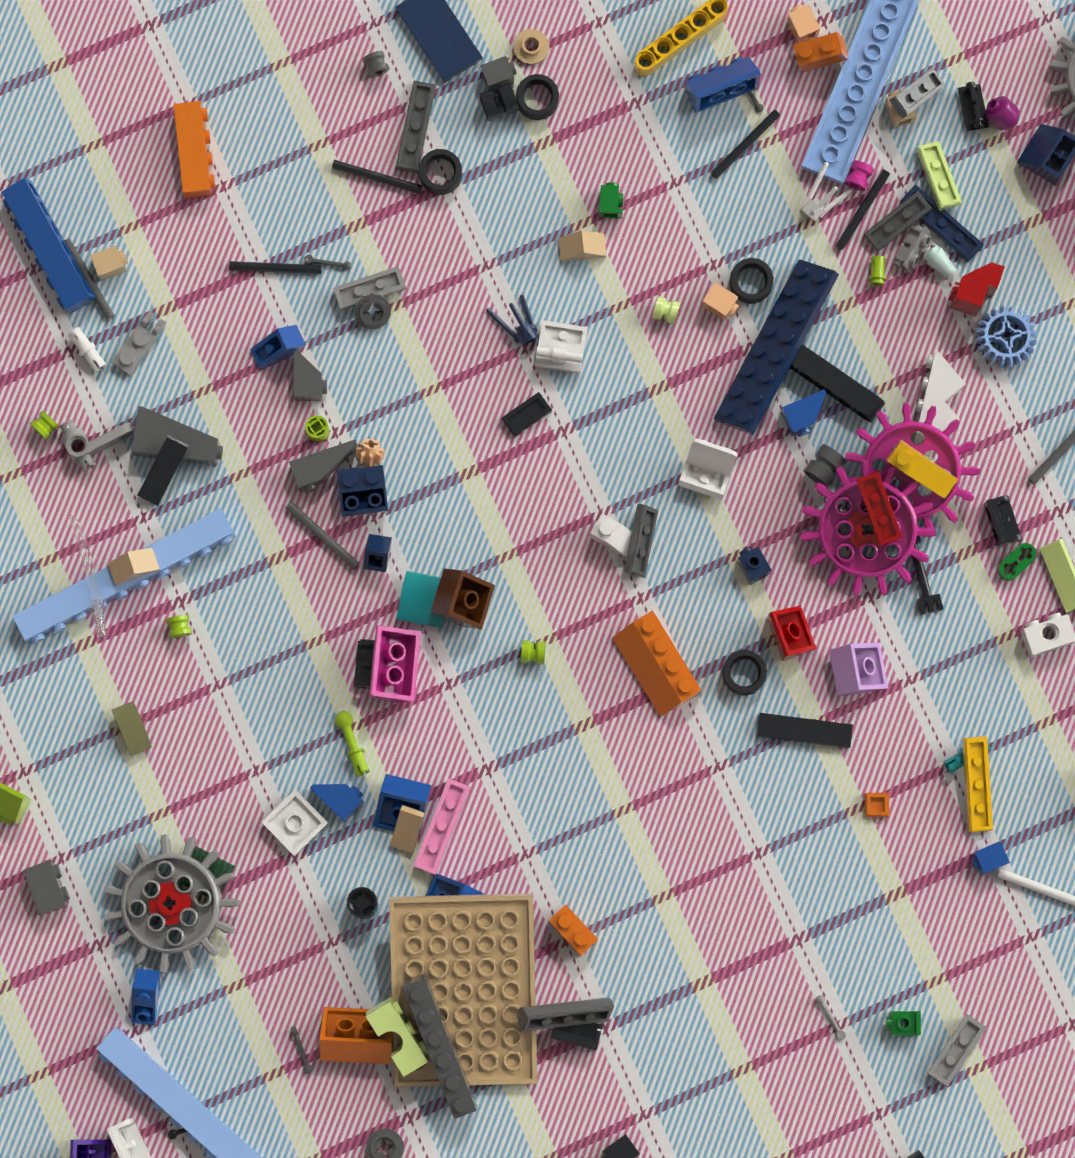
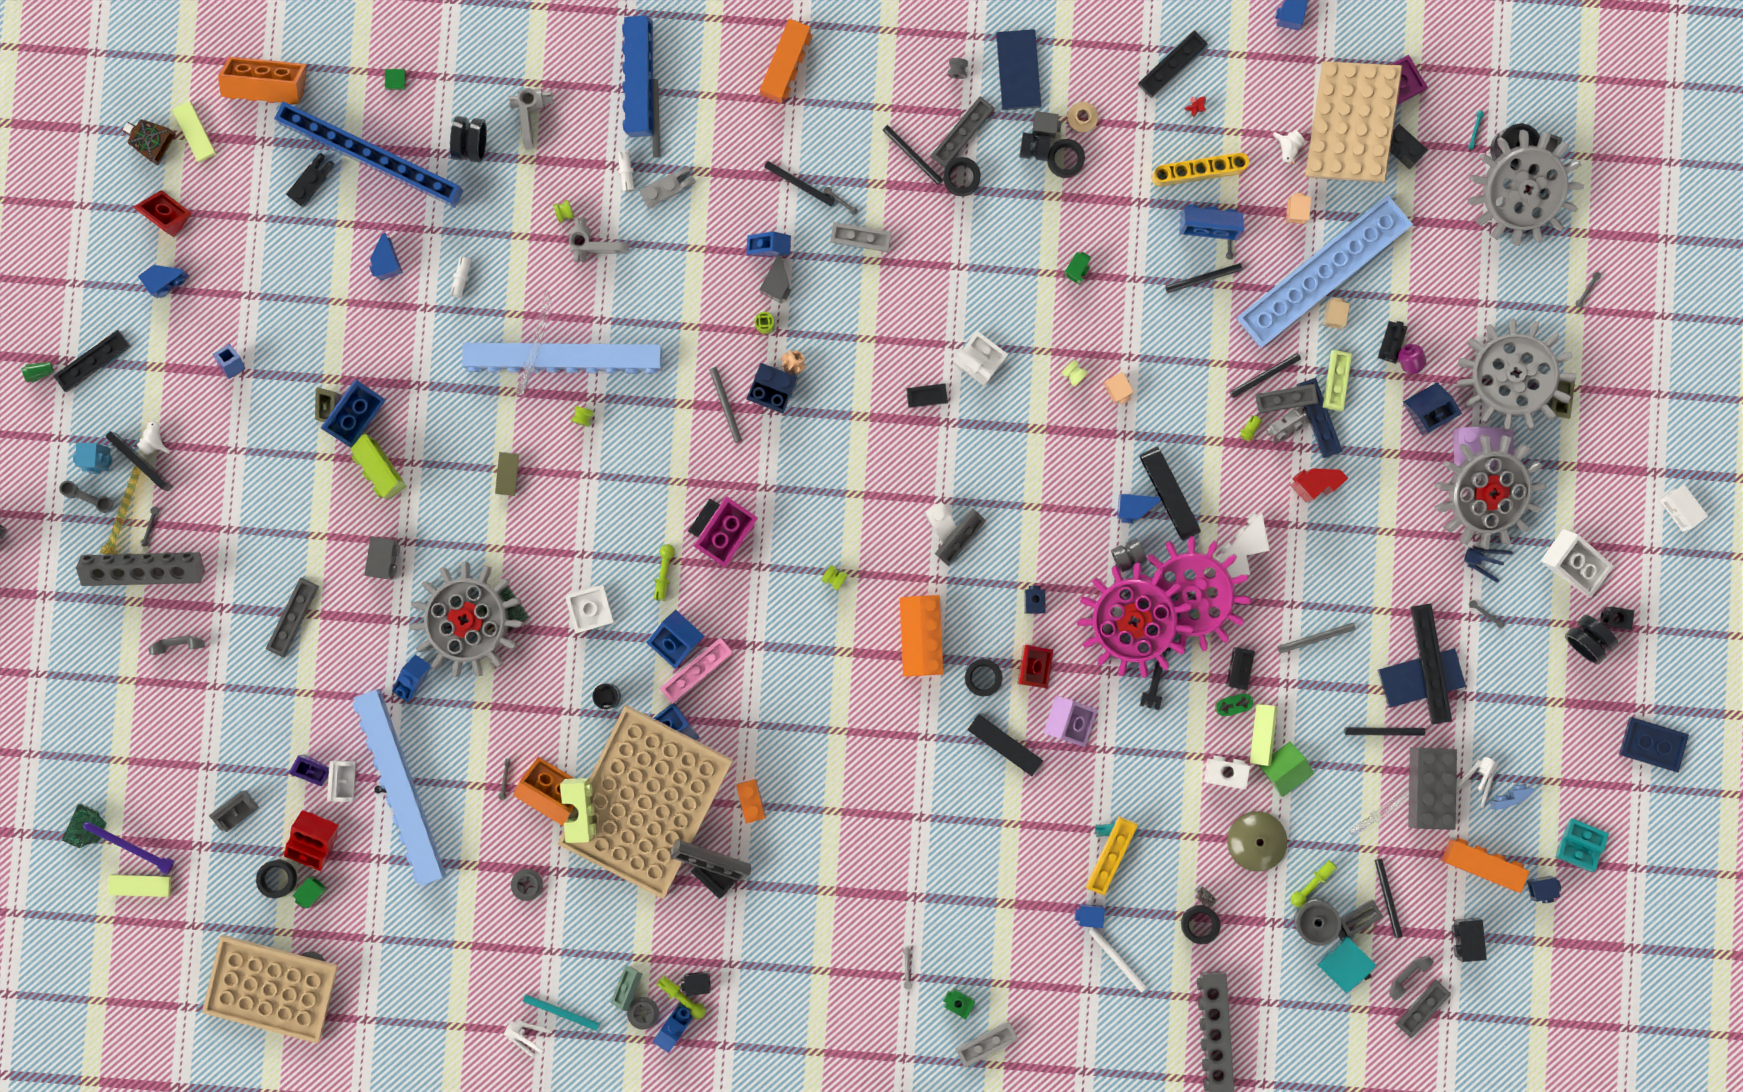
camera: 30 degrees right, 5 degrees up
tan brick [90,245,128,281] -> none
tan slope [108,548,160,585] -> none
dark grey slope [132,406,223,466] -> none
black tile [137,435,189,506] -> none
dark grey slope [289,439,358,493] -> none
blue slope [310,784,364,823] -> none
dark grey gear [354,293,391,329] -> none
dark blue brick [363,534,392,572] -> none
tan tile [390,805,425,853] -> none
teal slope [397,571,444,628] -> none
dark grey brick [402,972,477,1119] -> none
reddish brown brick [430,568,495,630] -> none
dark blue plant [486,294,538,346] -> none
tan slope [559,230,607,261] -> none
white bracket [678,438,737,500] -> none
dark blue plate [714,259,839,435] -> none
black tyre [729,258,774,304] -> none
orange brick [793,32,848,72] -> none
white plant [802,162,852,221] -> none
dark pink wheel [844,160,874,191] -> none
red plate [856,471,903,545] -> none
orange tile [865,793,889,817] -> none
yellow slope [887,439,958,499] -> none
tile [889,67,946,119] -> none
light aqua cone [923,245,957,278] -> none
light blue gear [975,306,1038,368] -> none

